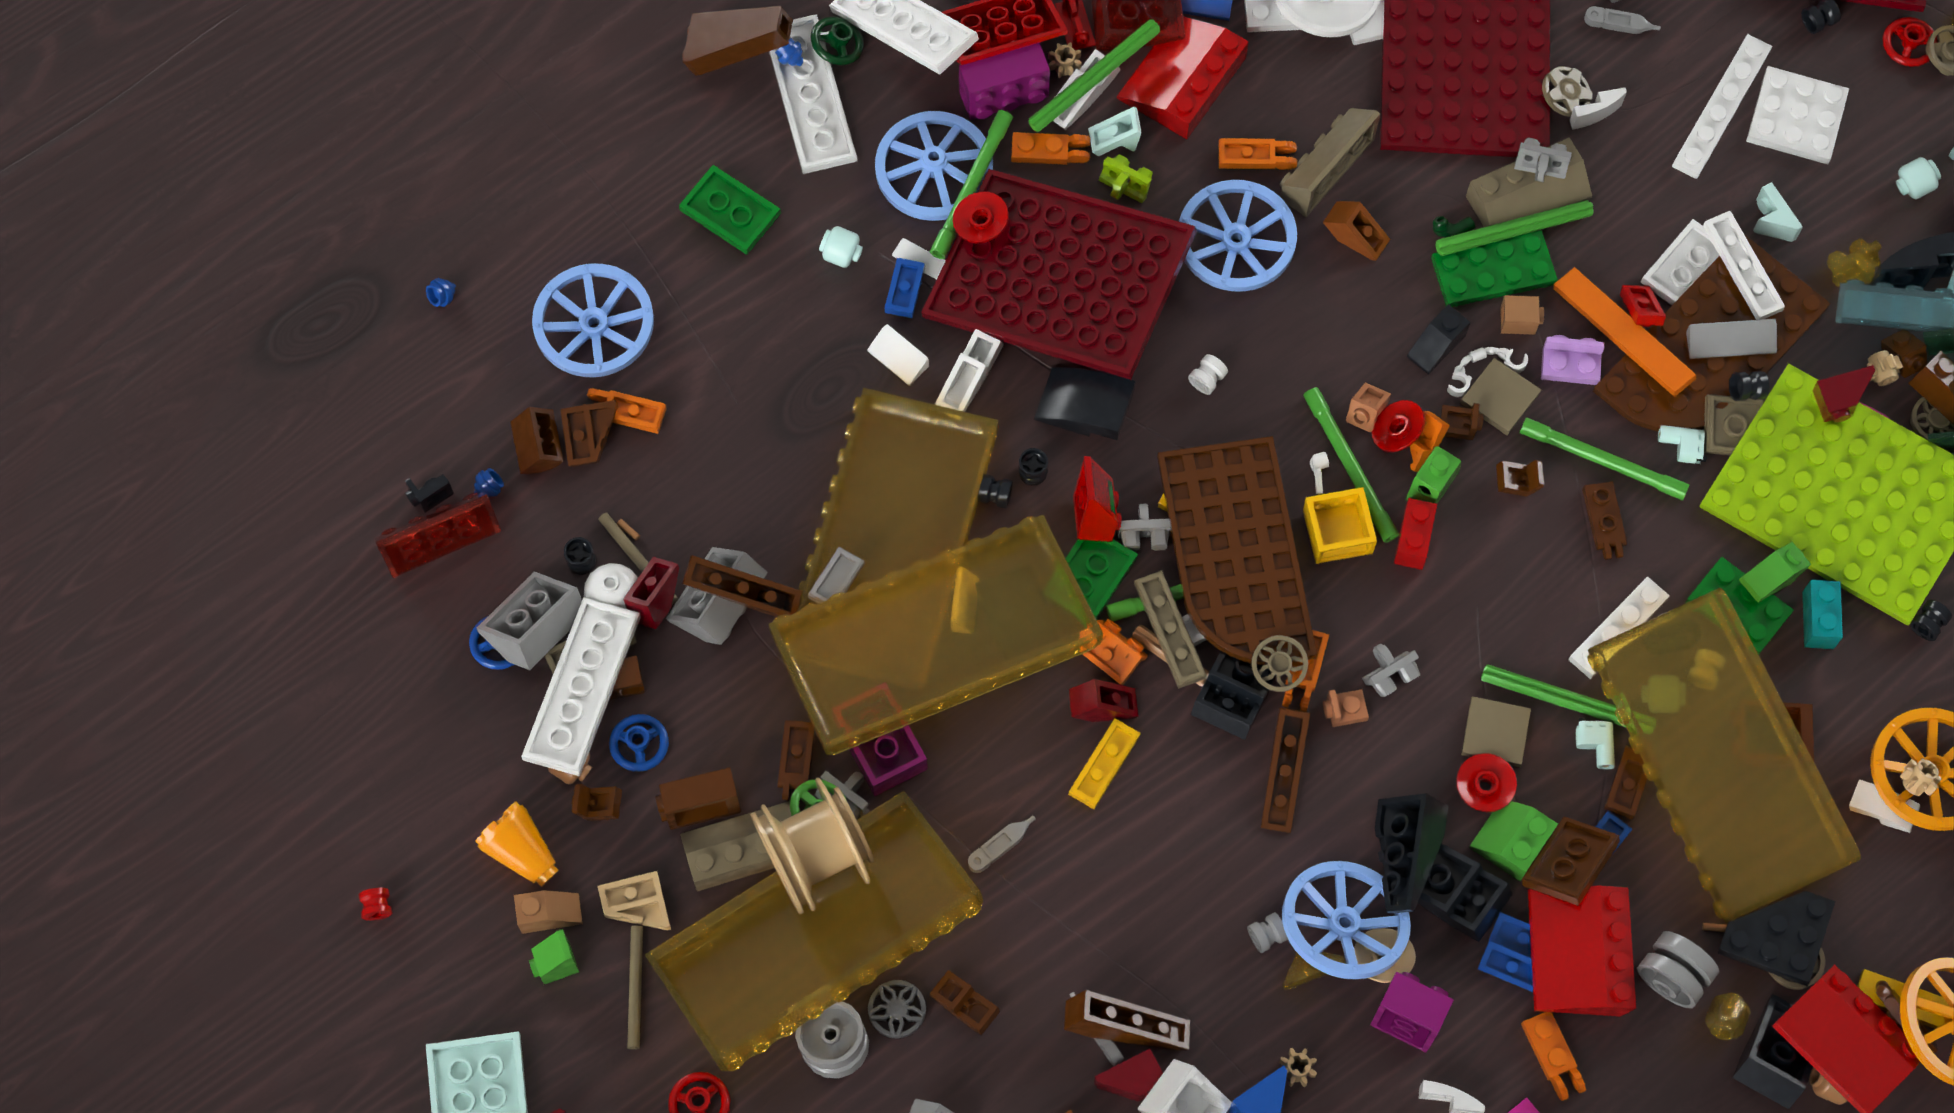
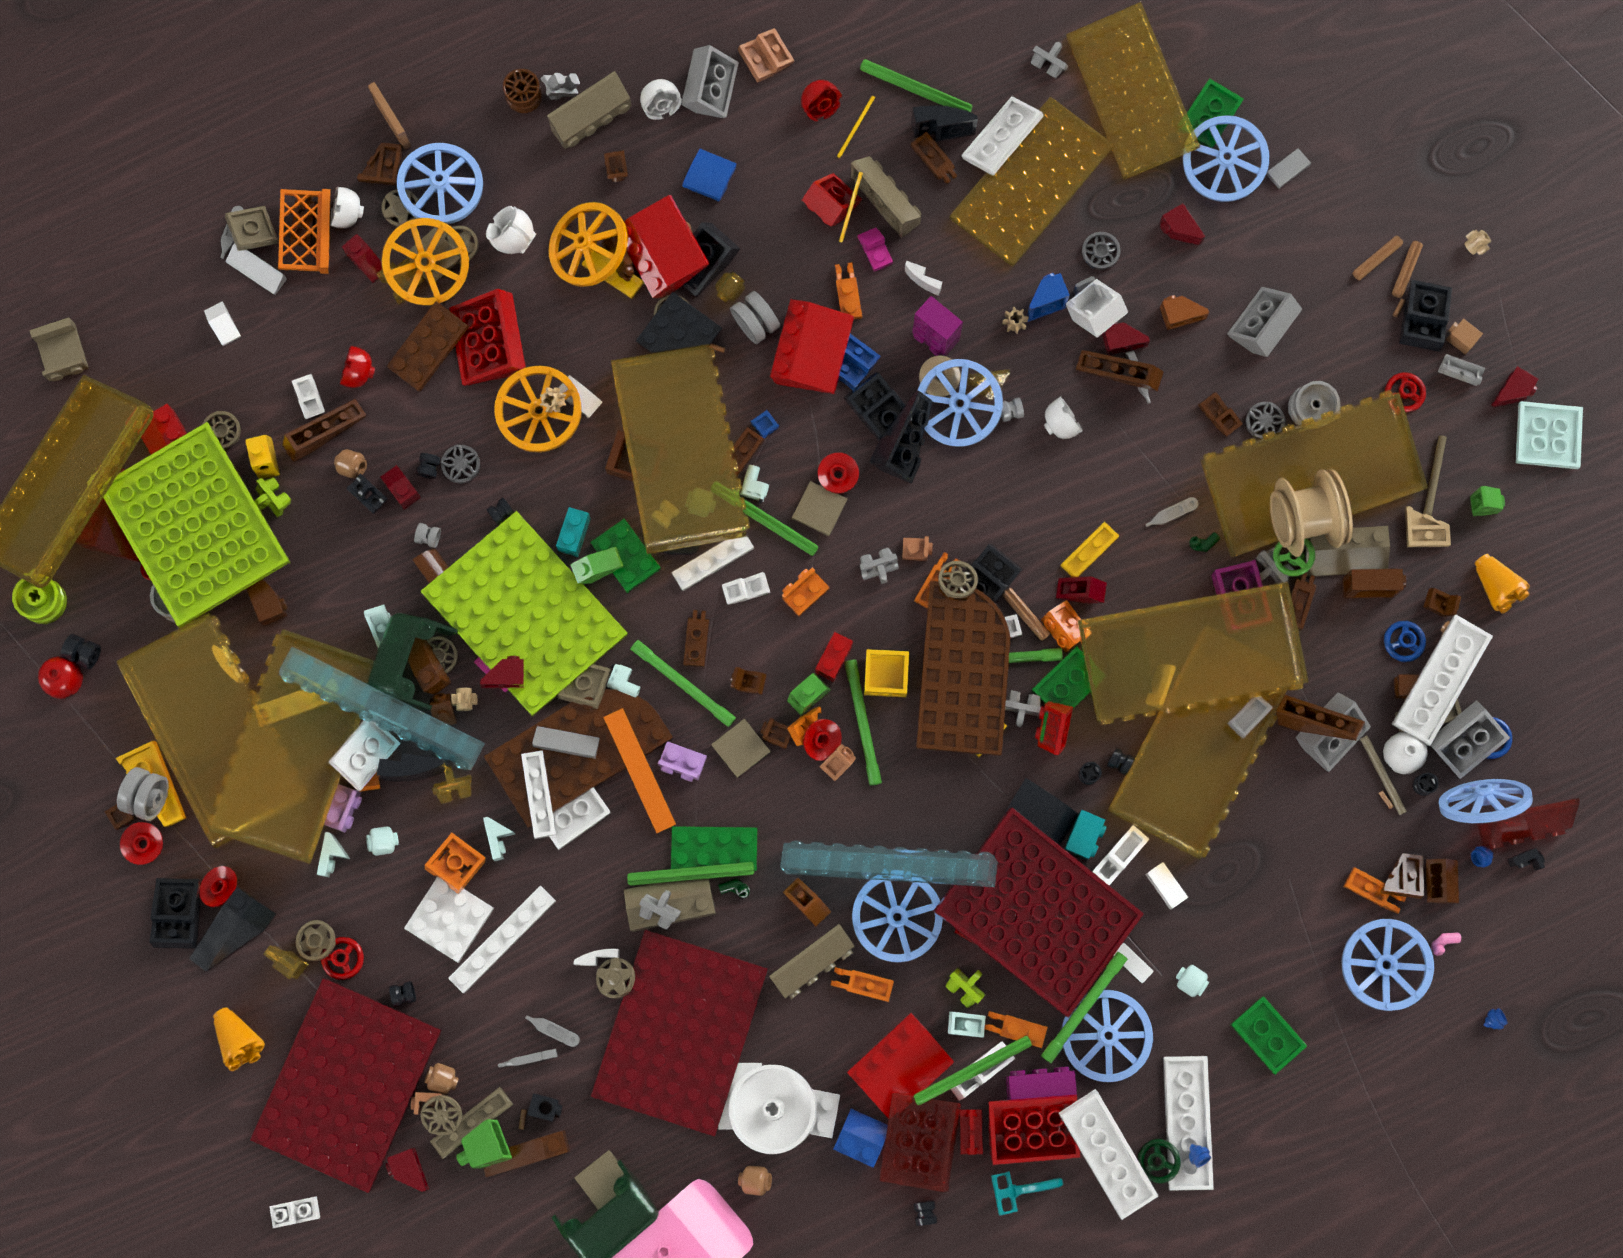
camera: 165 degrees left, 10 degrees up
red wheel [358,888,393,921] -> none
medium nougat slope [514,890,583,934] -> none
dark red slope [623,557,679,629] -> none
reddish brown slope [682,6,793,76] -> none
blue plate [885,258,925,318] -> none
red dish [953,192,1009,243] -> none
tan gear [1048,42,1082,78] -> none
dark tan tile [1134,571,1207,689] -> none
white wheel [1188,354,1228,395] -> none
reddish brown slope [1261,707,1310,833] -> none
white hand [1310,452,1329,494] -> none
black slope [1407,304,1470,375] -> none
white piece [1447,347,1528,397] -> none
bright green slope [1469,801,1558,881] -> none
medium nougat brick [1500,295,1544,335] -> none
reddish brown tile [1522,816,1620,906] -> none
red plate [1620,285,1666,327] -> none
black wheel [1729,371,1770,401] -> none
none -> orange brick [425,833,486,895]
none -> white slope [722,572,770,605]
none -> clear light blue brick [780,841,998,887]
none -> orange bracket [782,567,830,617]
none -> white cylinder [1044,396,1083,439]
none -> teal brick [1064,810,1107,861]
none -> dark green arm [1189,532,1221,552]
none -> bright pink arm [1431,932,1461,956]
none -> light blue wheel [1439,779,1533,824]

